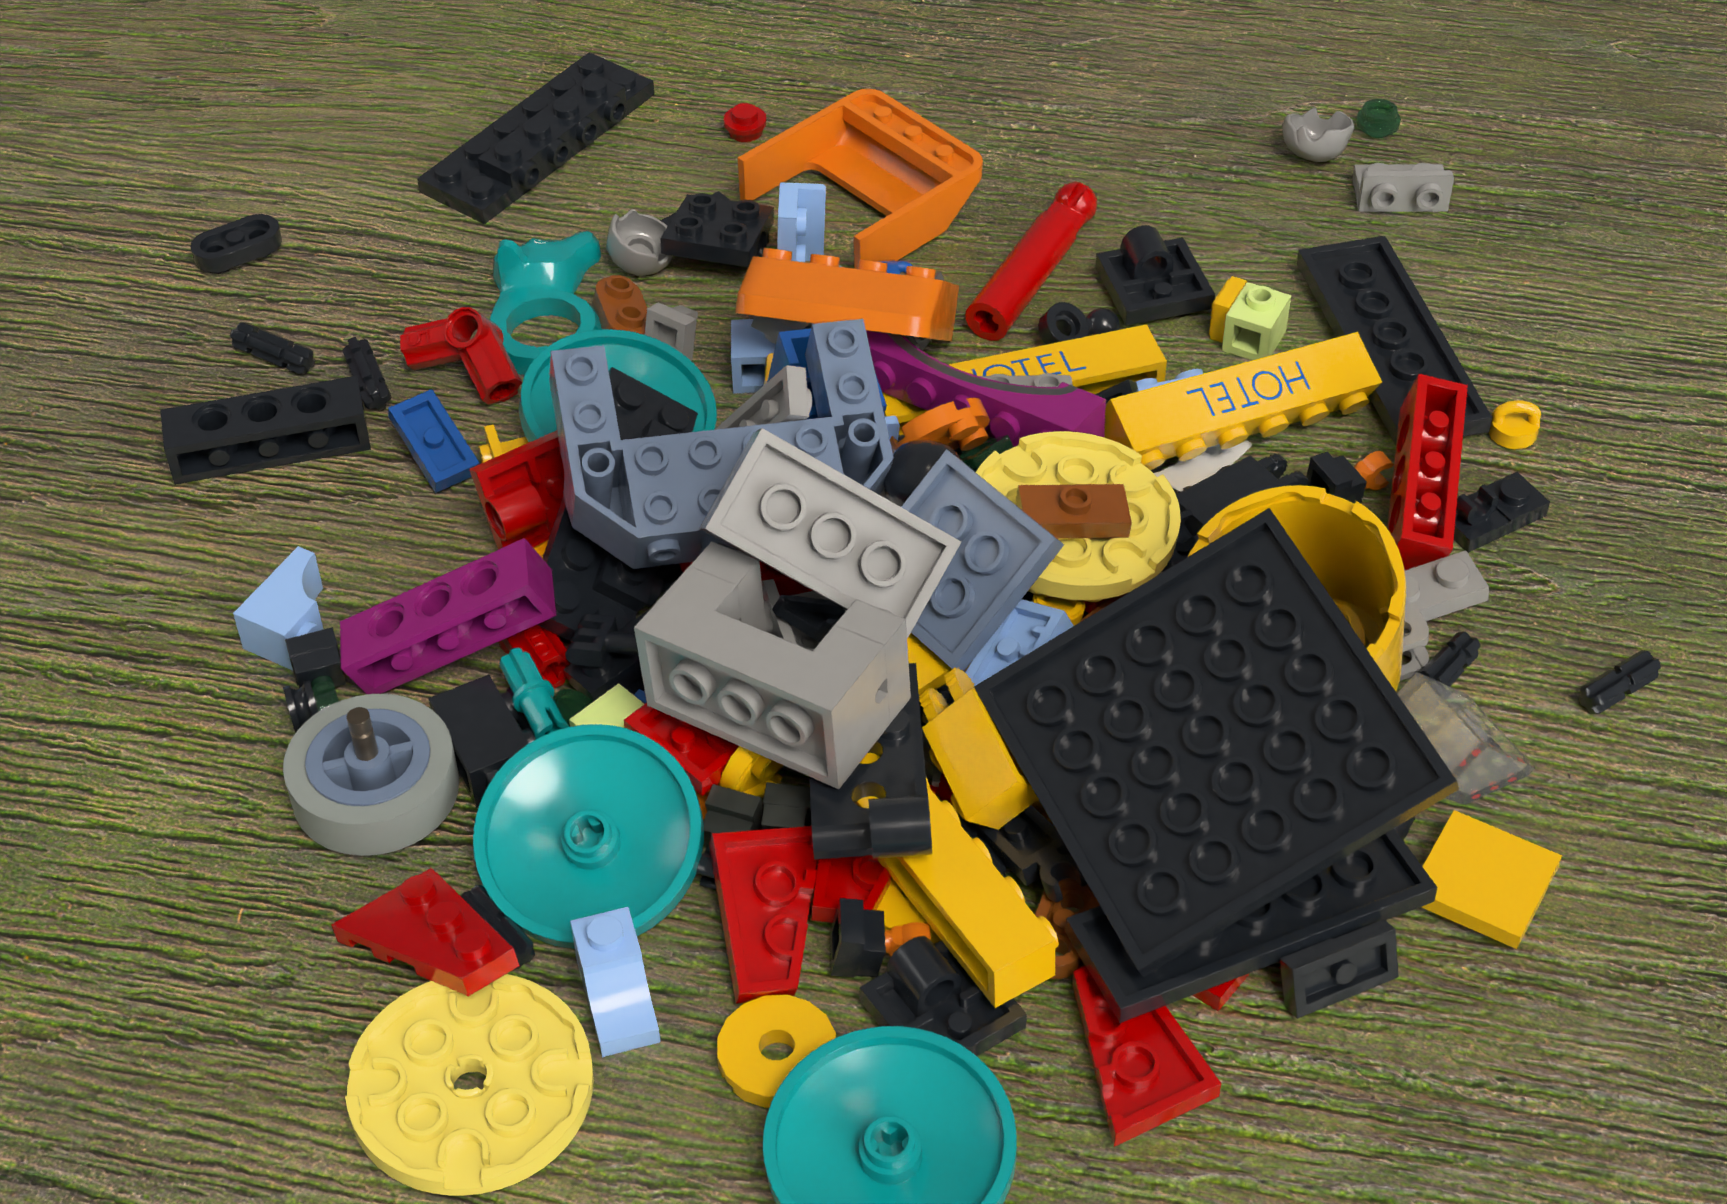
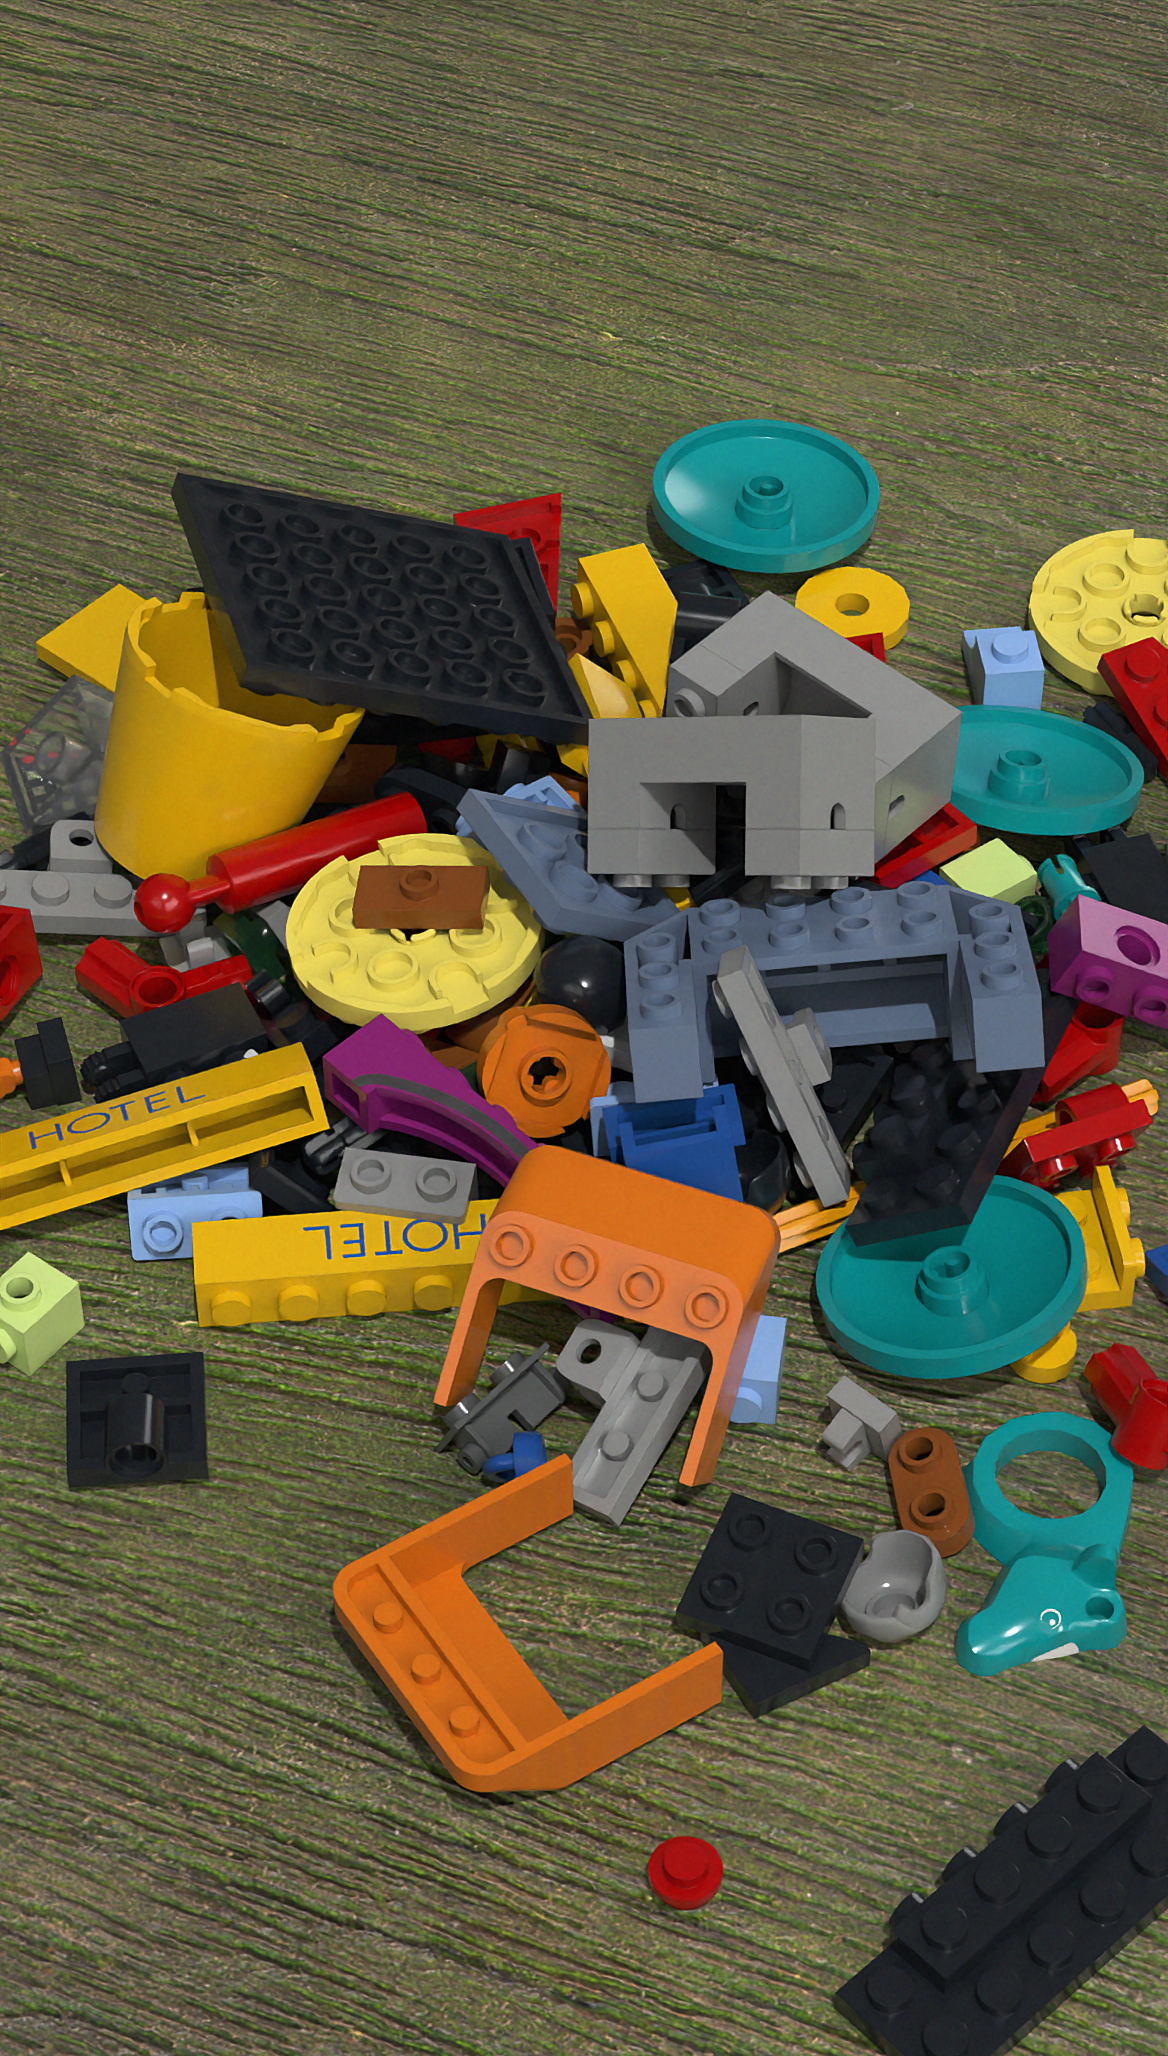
camera: 170 degrees left, 0 degrees up
light blue bracket [777,182,826,262] -> none
red piece [965,181,1097,341] -> none
black plate [1038,302,1120,345] -> none
yellow tile [1209,276,1247,343] -> none

